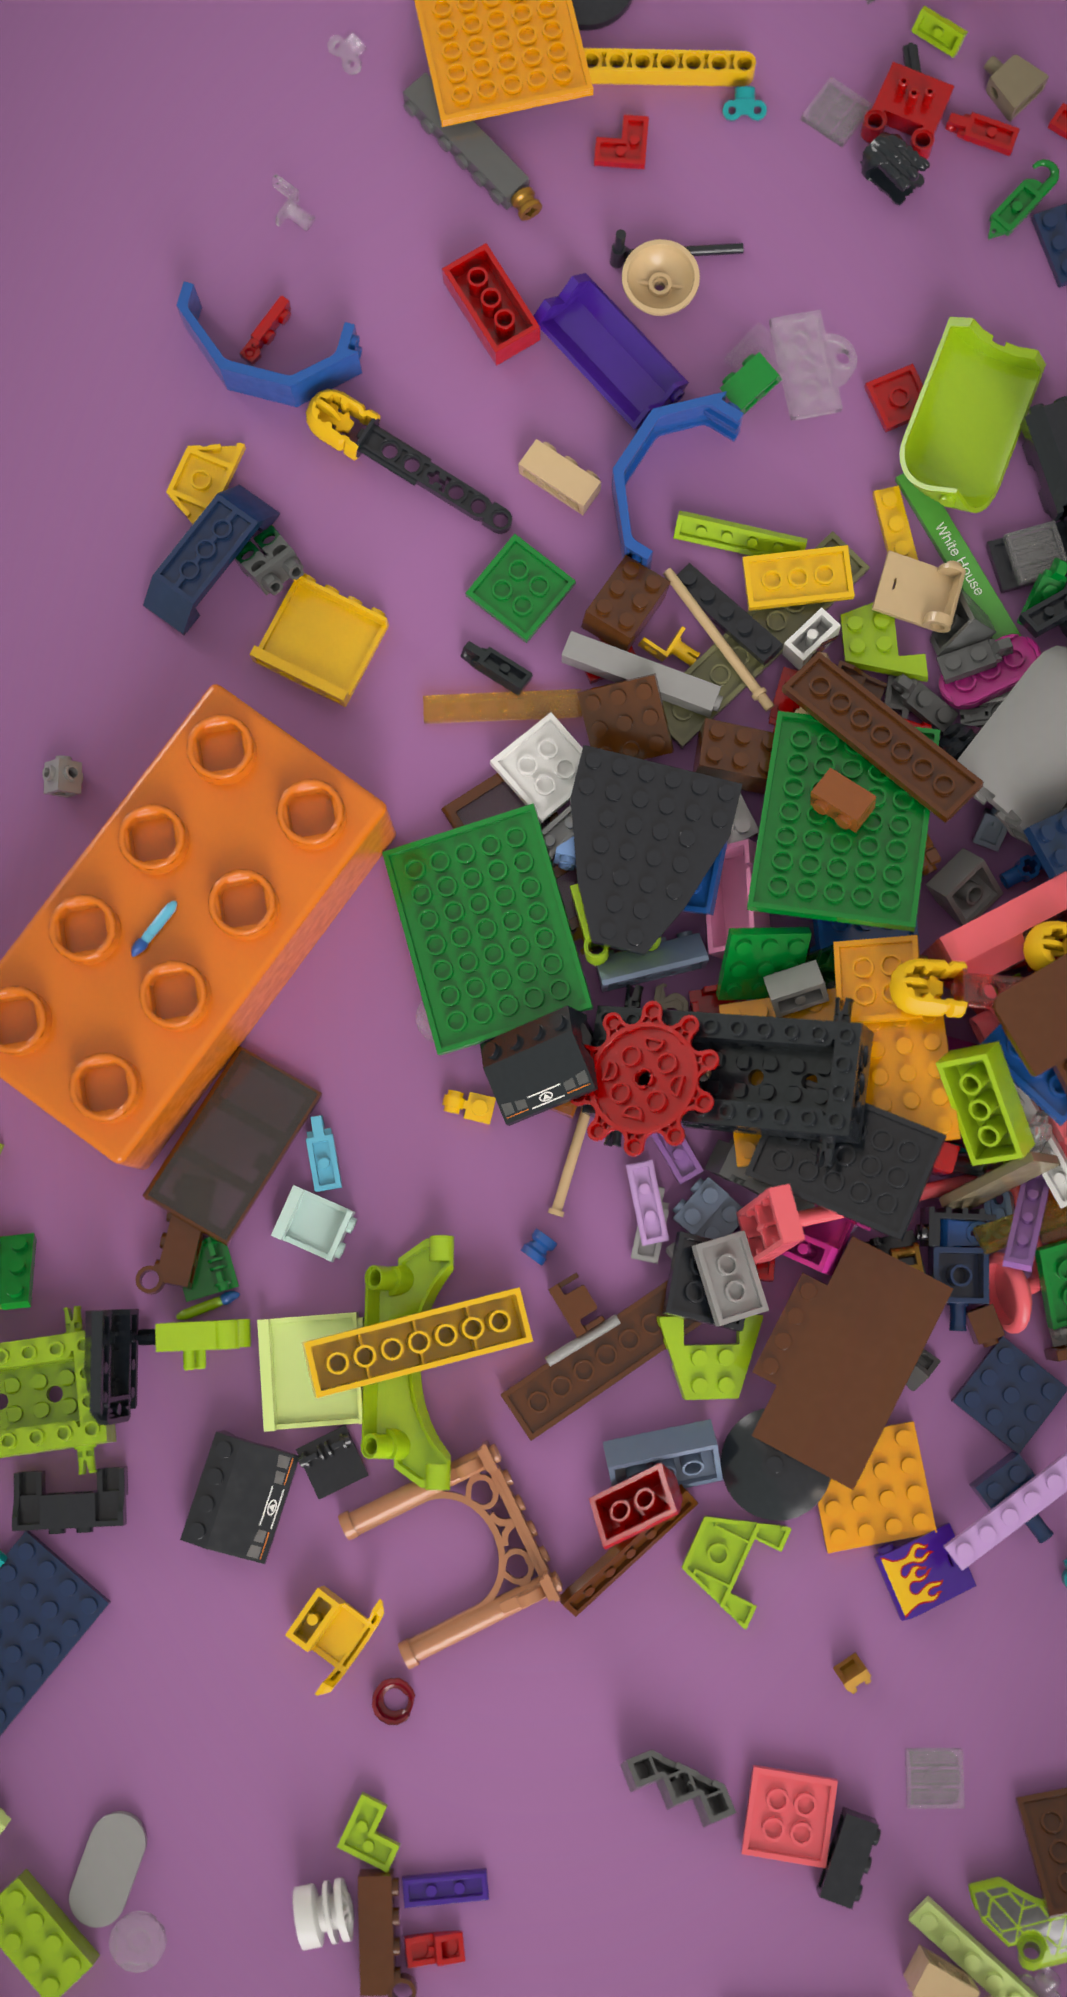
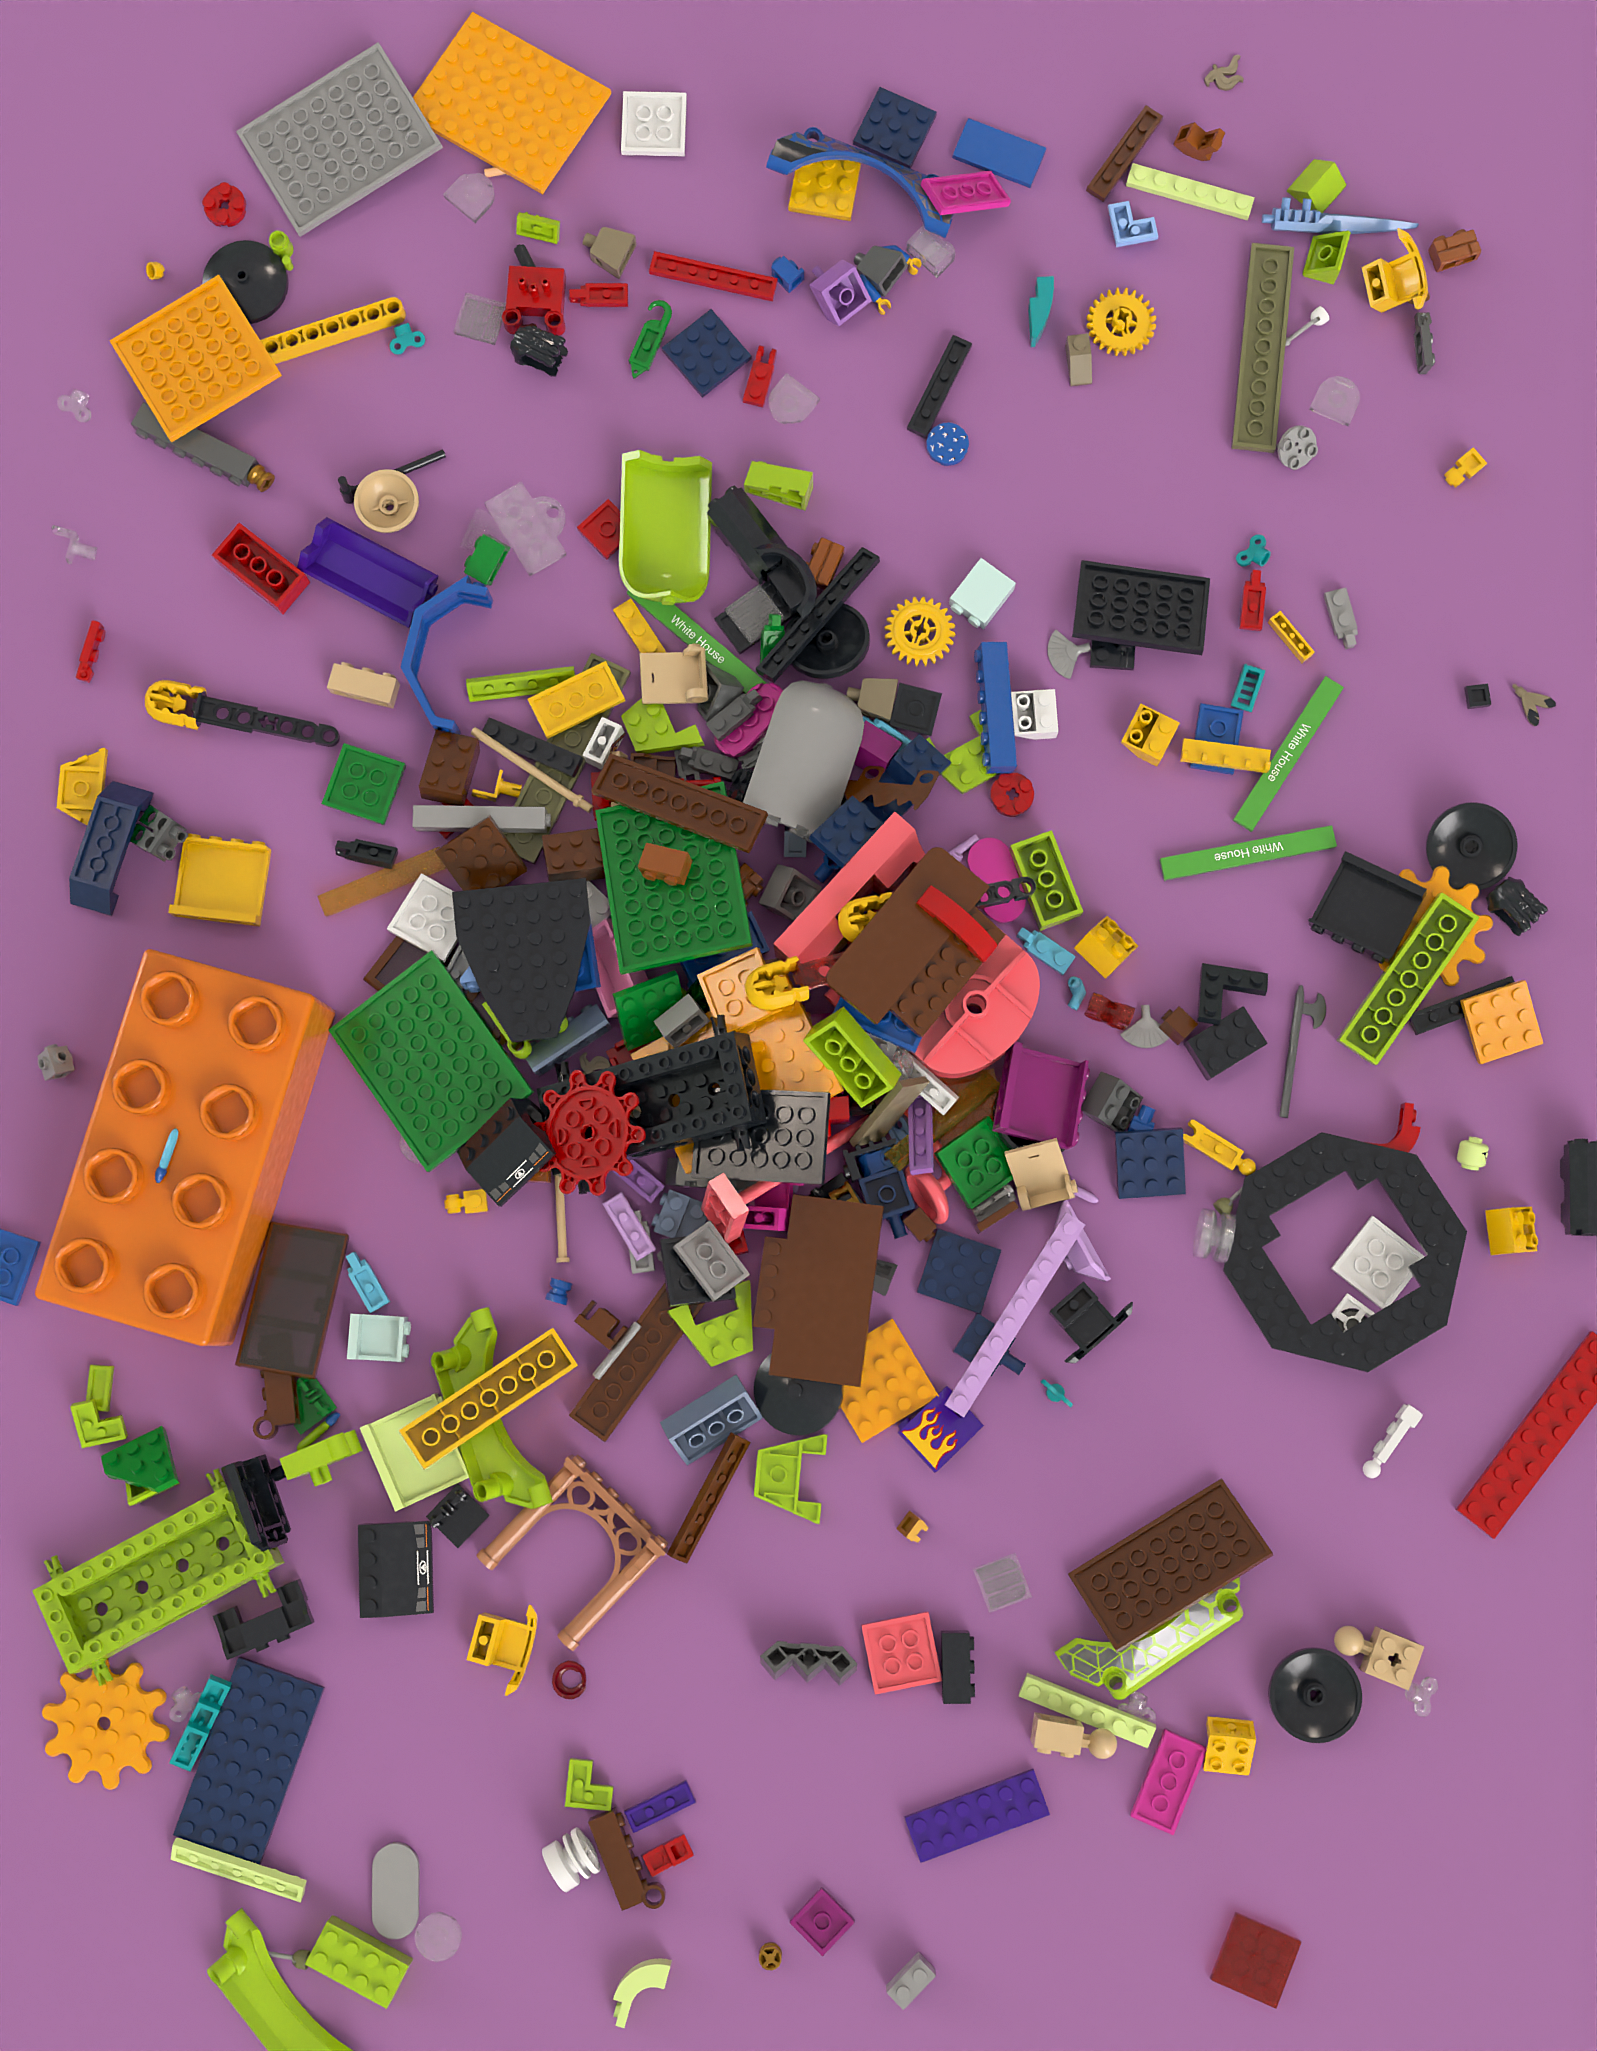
camera: 20 degrees left, 0 degrees up
blue panel [176,281,362,407] -> none
red slope [589,1463,683,1550] -> none
red plate [594,115,649,170] -> none

